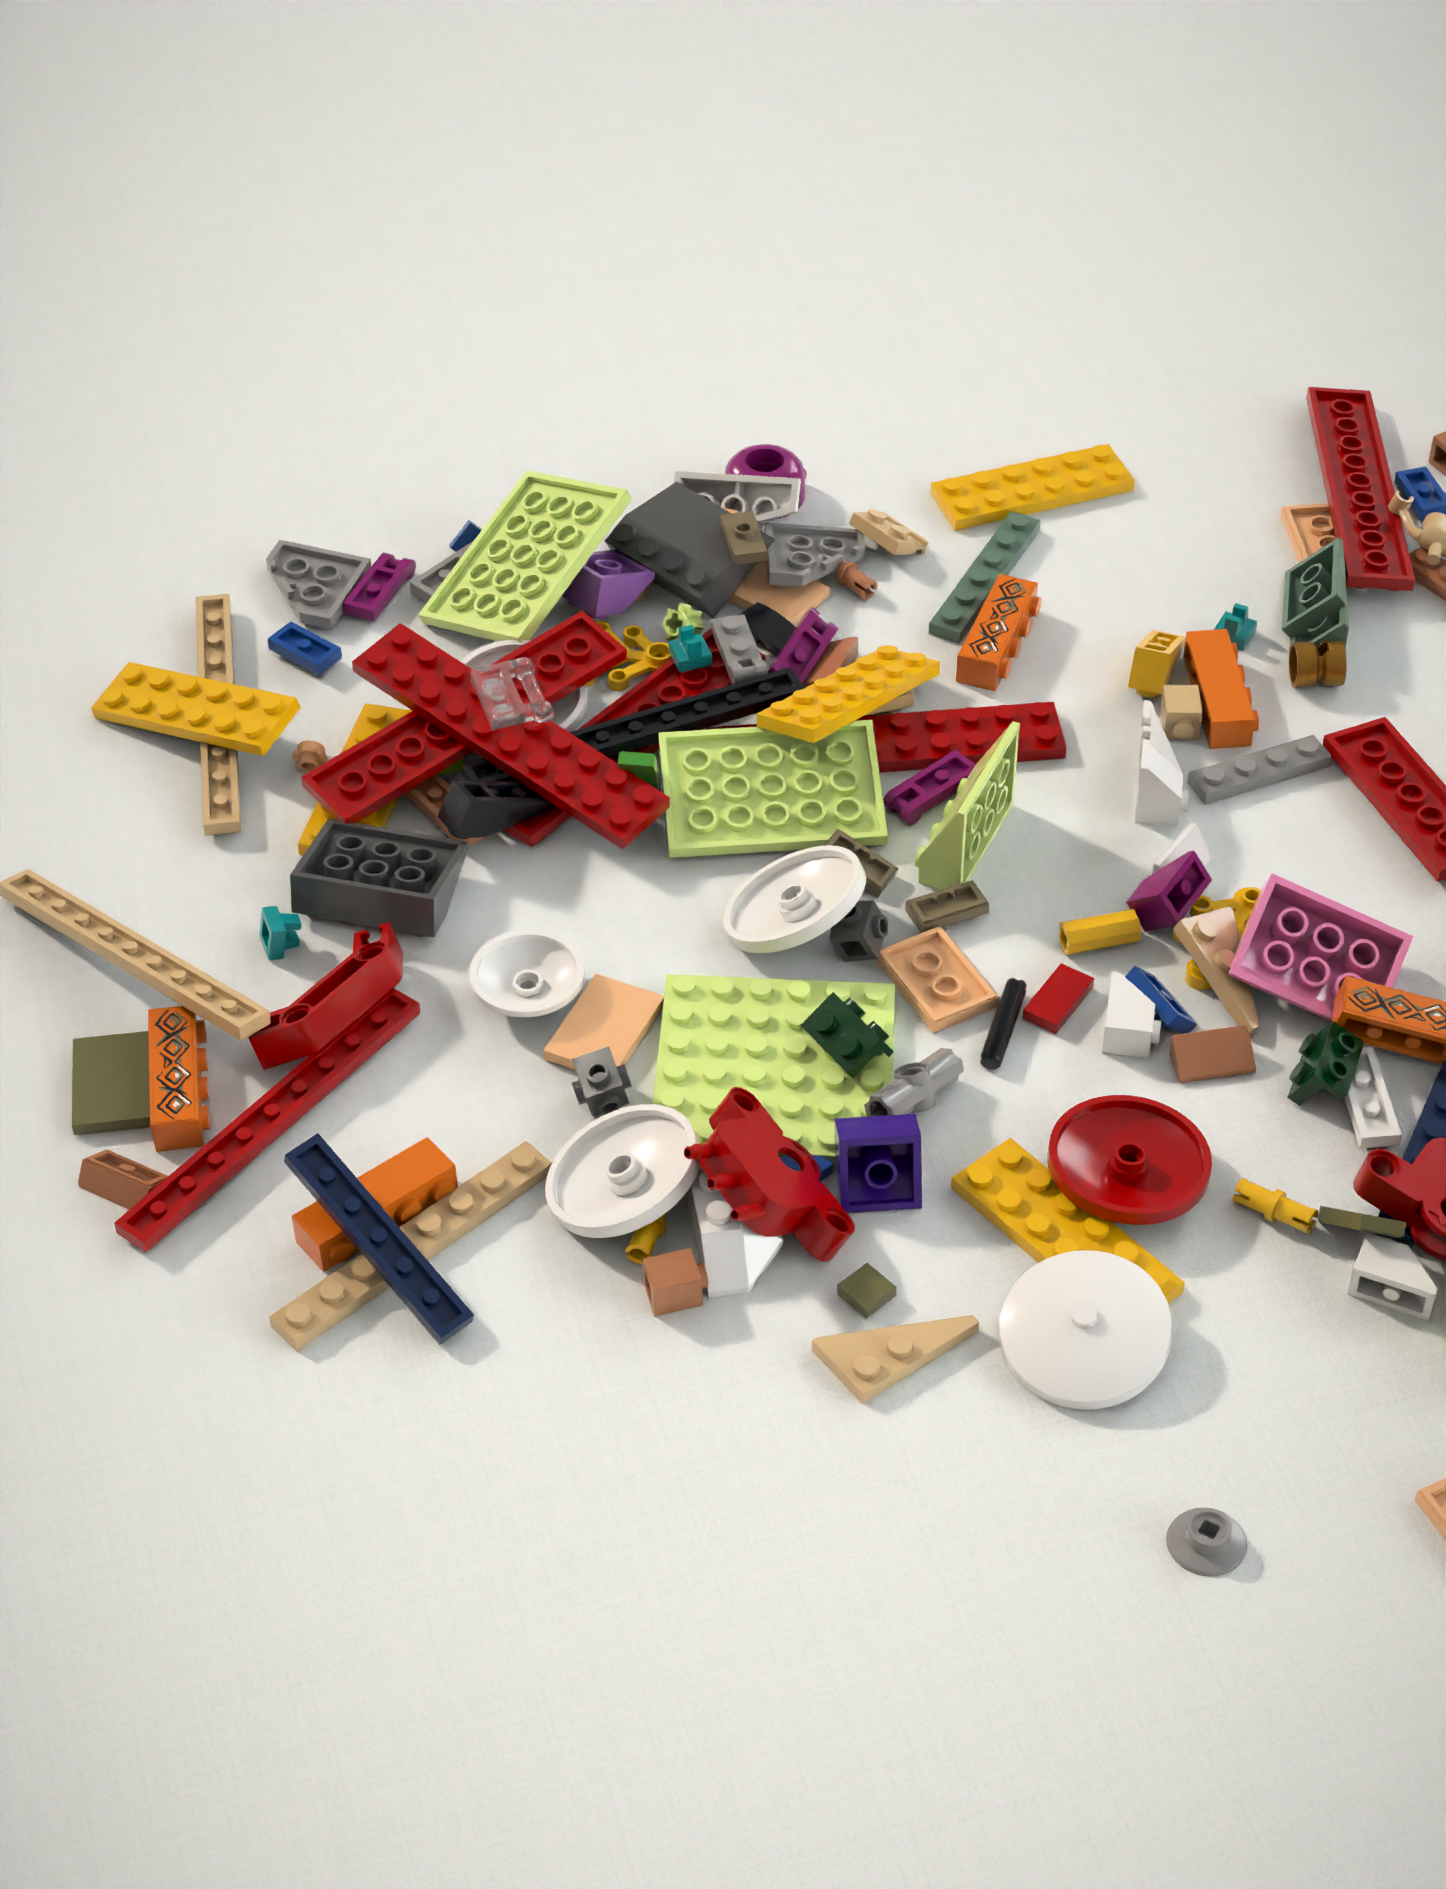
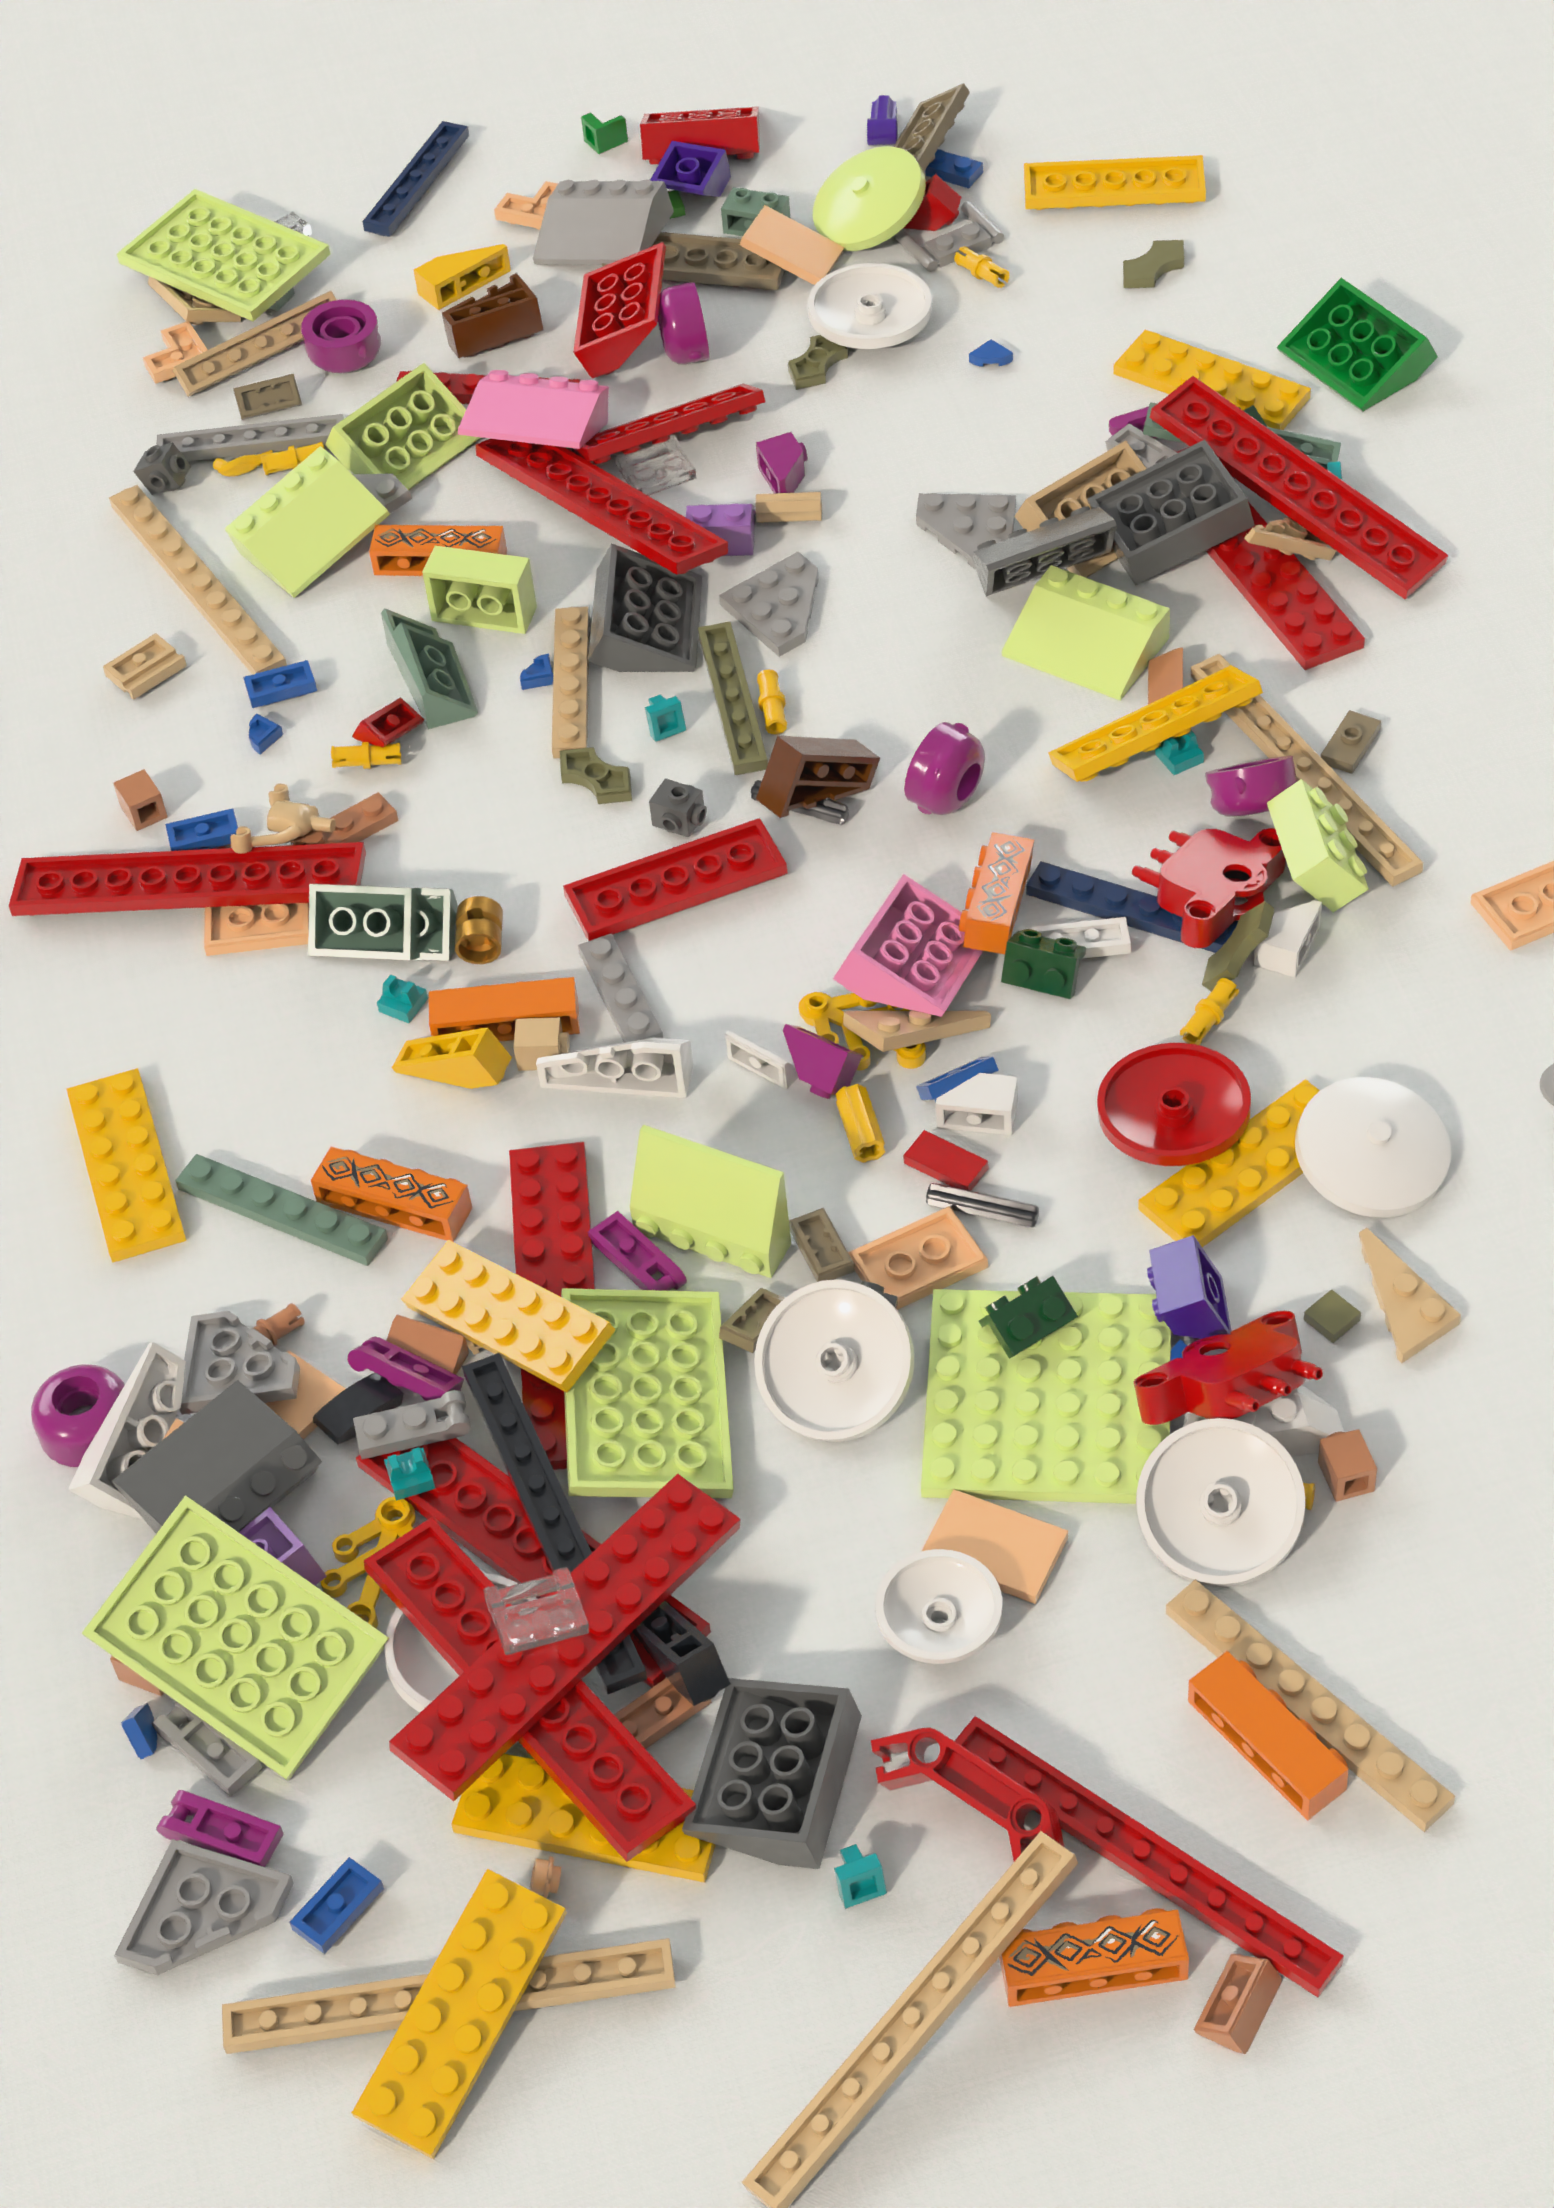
camera: 85 degrees left, 5 degrees up
olive tile [72,1031,150,1135] -> none
dark blue plate [284,1133,474,1345] -> none
dark grey brick [572,1046,632,1116] -> none
bright green tile [618,751,661,791] -> none
yellowish green gear [661,603,705,641] -> none
dark tan plate [720,511,768,565] -> none
tan plate [849,509,929,555] -> none
light grey piece [864,1048,964,1117] -> none
nougat slope [1169,1025,1256,1083] -> none

